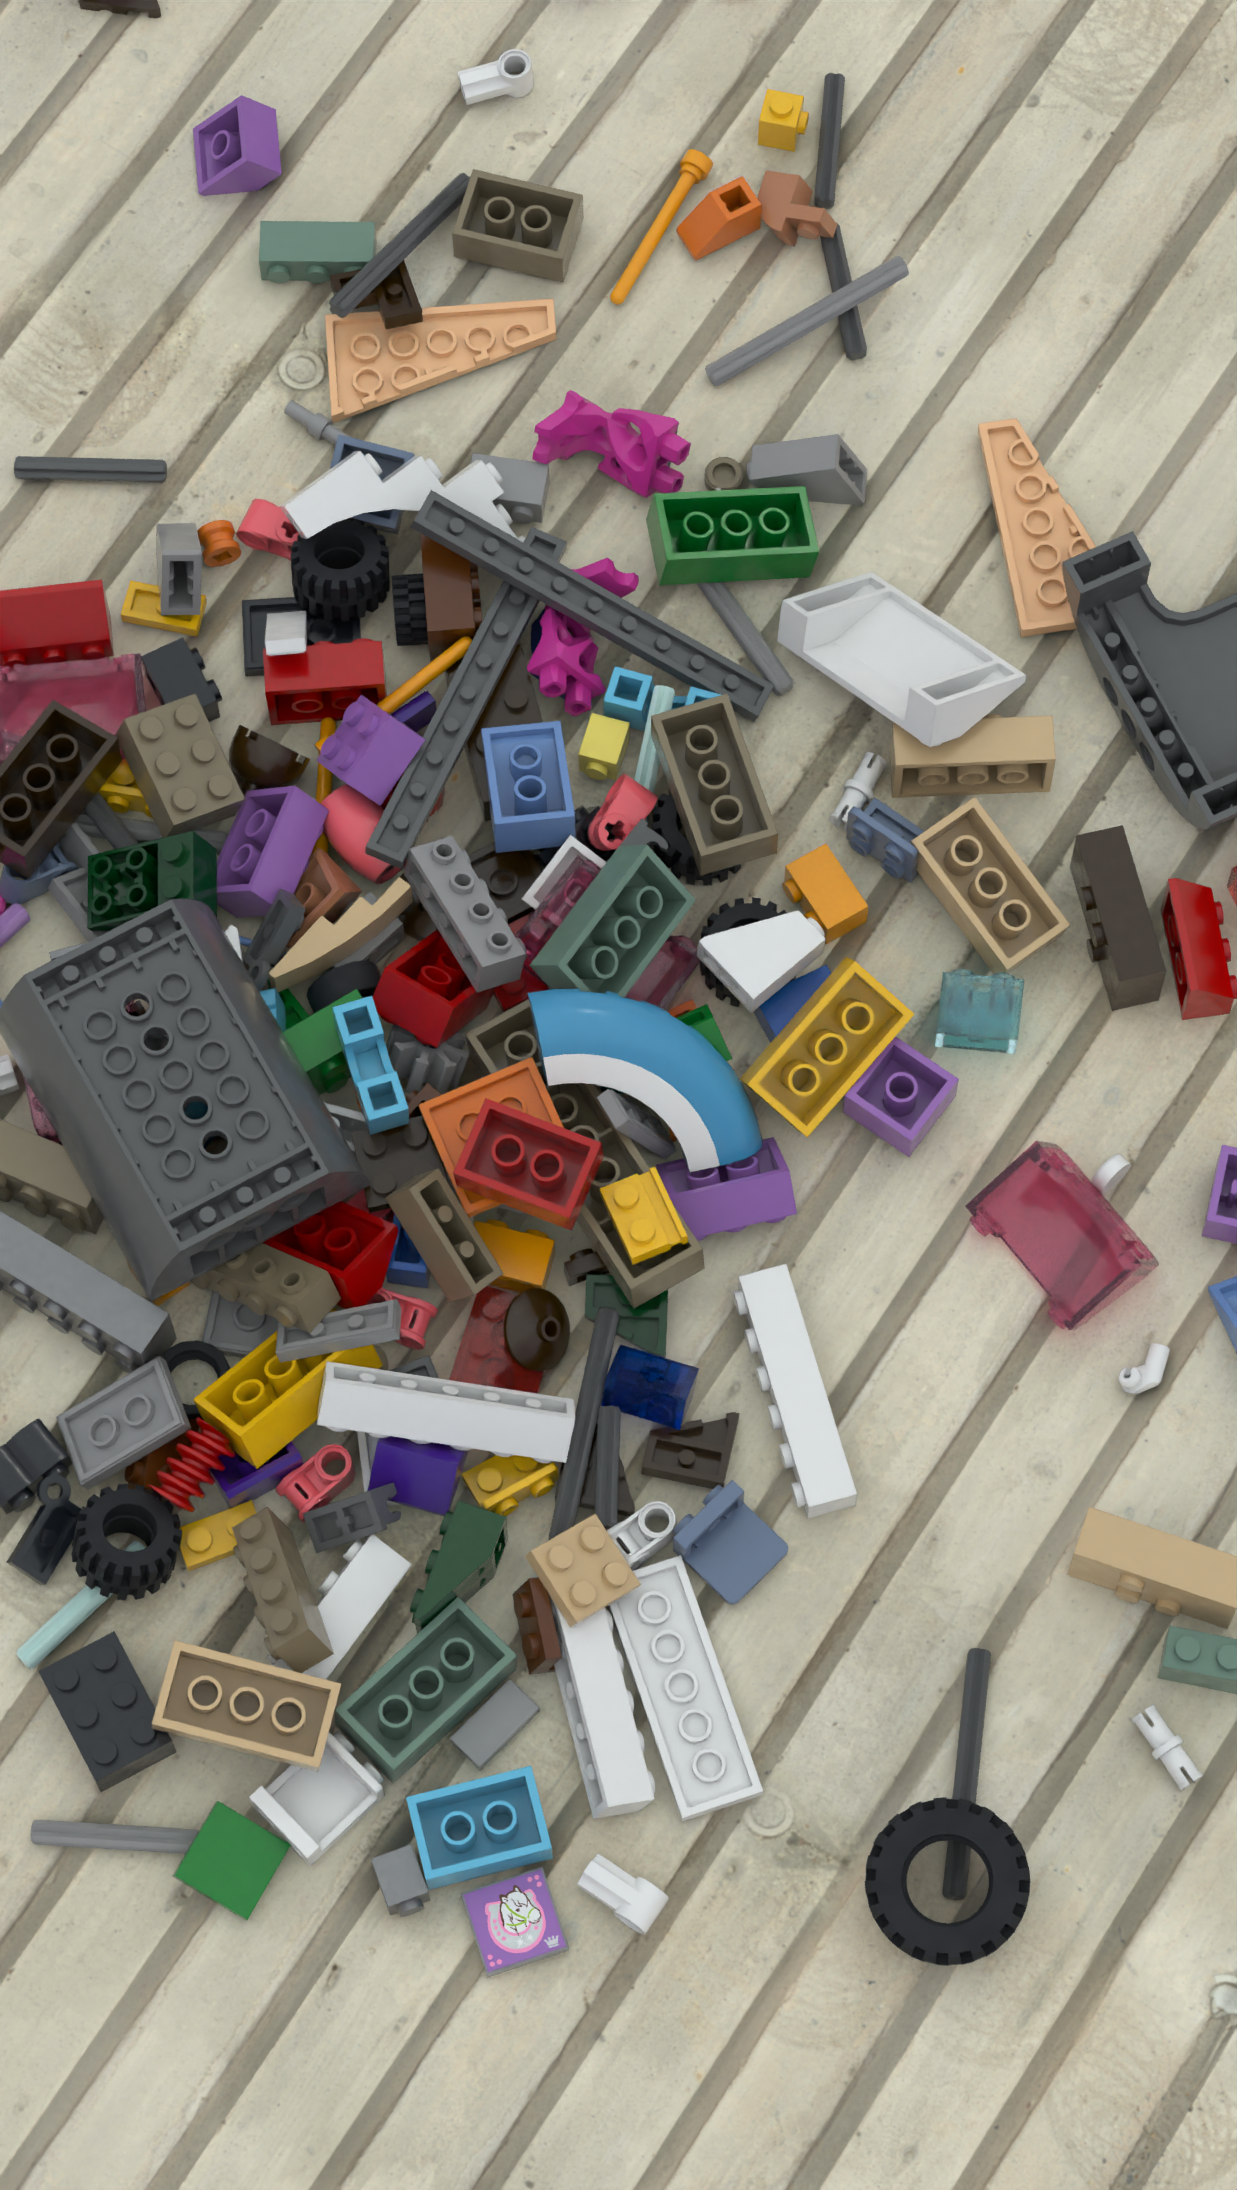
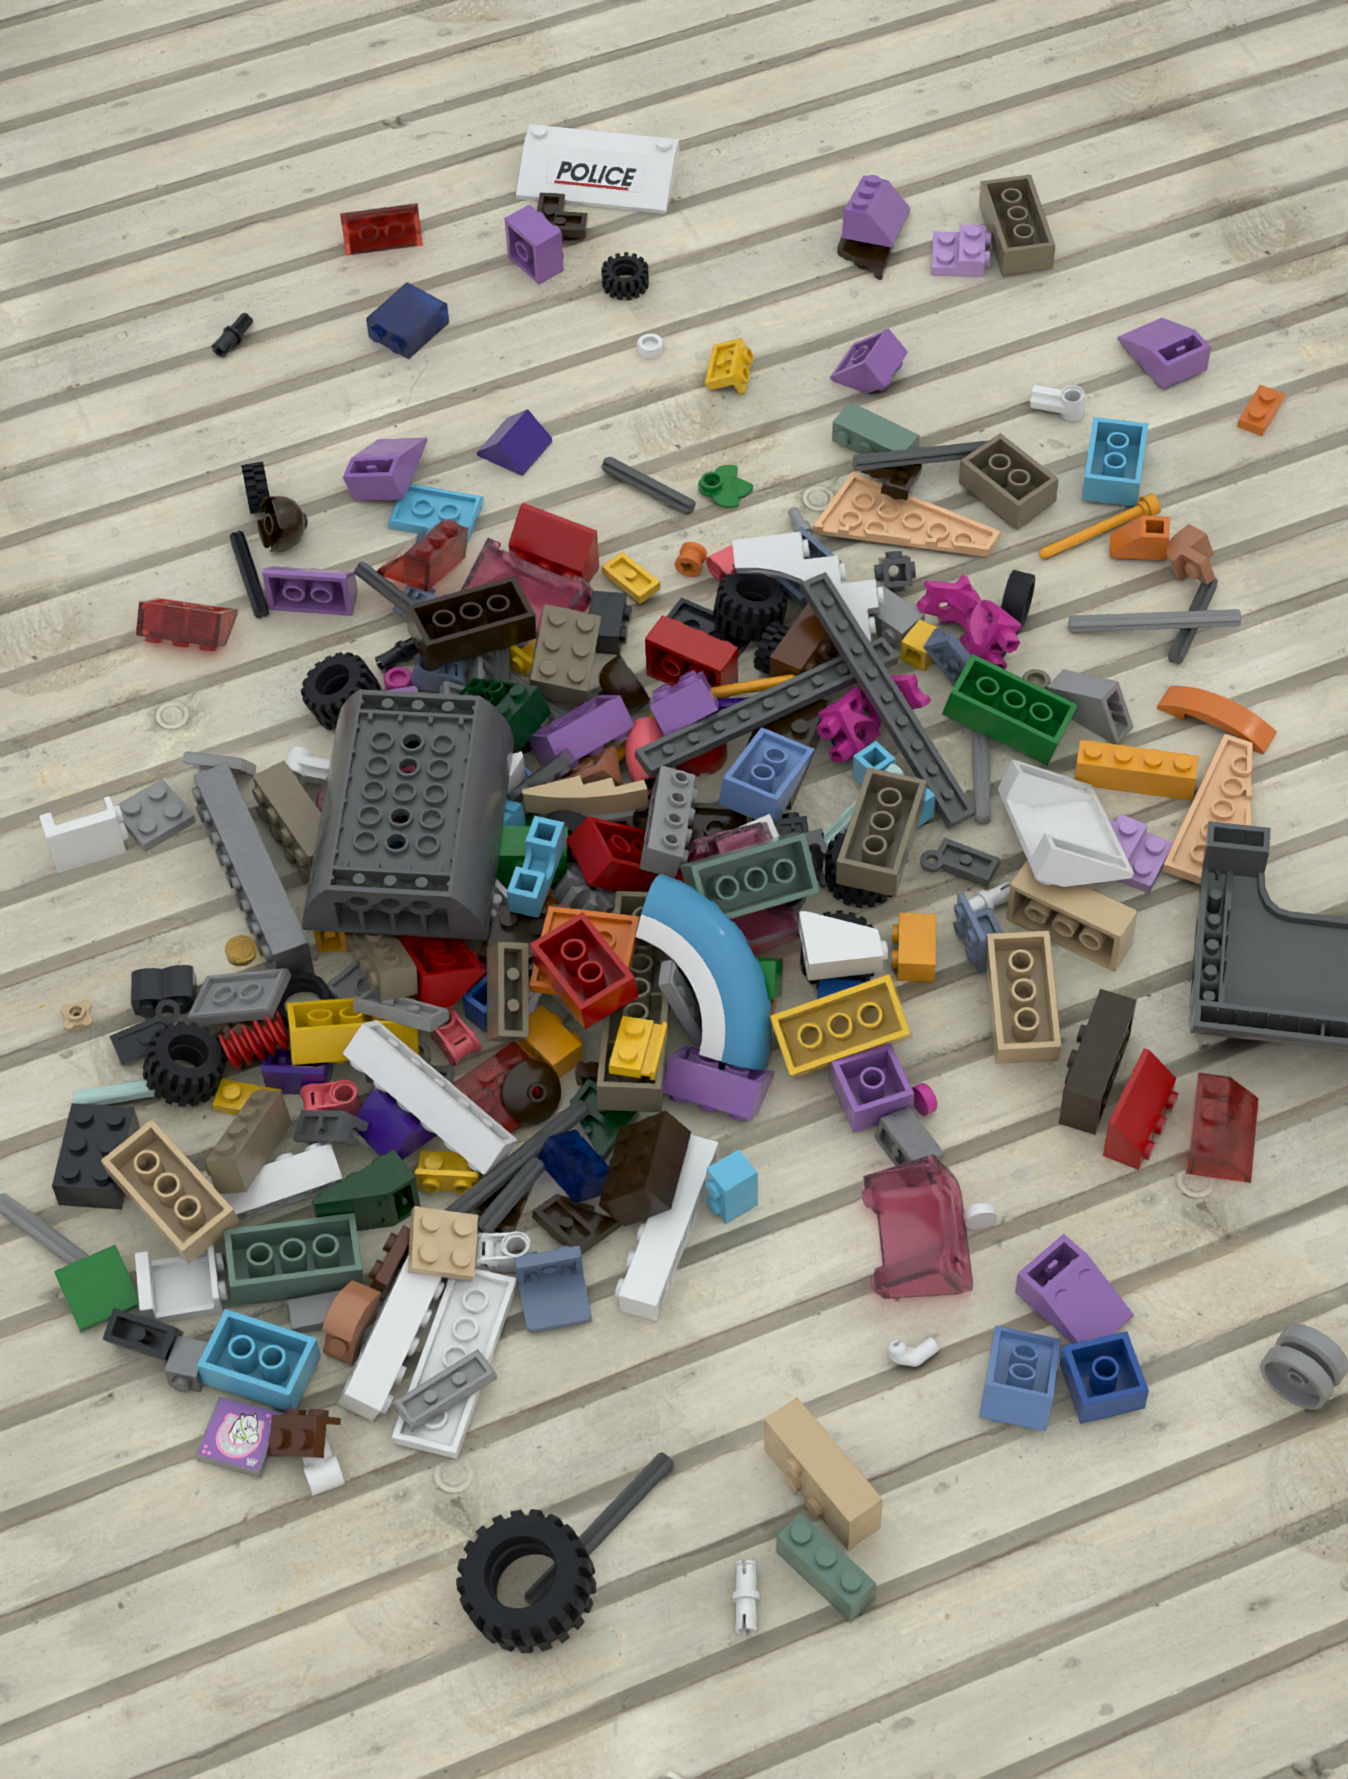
camera: 35 degrees right, 15 degrees down
light grey slope [156,523,202,615] -> none
white tile [265,611,307,656] -> none
light yellow brick [578,713,630,780] -> none
coral piece [588,773,658,851] -> none
yellow brick [758,89,809,152] -> none
dark grey axle [814,73,845,209] -> none
clear light blue slope [935,969,1024,1054] -> none
none -> black brick [102,1308,184,1362]
none -> clear yellow tile [225,935,257,966]
none -> reddish brown bracket [268,1409,341,1458]
none -> nougat brick [322,1280,381,1365]
none -> light grey tile [393,1349,497,1432]
none -> dark brown brick [598,1110,691,1227]
none -> green plate [698,465,753,508]
none -> yellow bracket [705,338,754,394]
none -> medium azure brick [705,1149,758,1224]
none -> dark grey brick [874,551,916,592]
none -> flat silver hinge [874,1107,945,1184]
none -> yellow brick [900,619,938,672]
none -> dark pink tile [911,1083,937,1116]
none -> dark grey hinge [920,837,1000,887]
none -> sand blue bracket [923,628,971,685]
none -> black tyre [1001,570,1036,627]
none -> light orange brick [1075,740,1199,801]
none -> medium azure brick [1082,417,1149,506]
none -> lavender plate [1109,814,1173,893]
none -> orange slope [1157,686,1277,755]

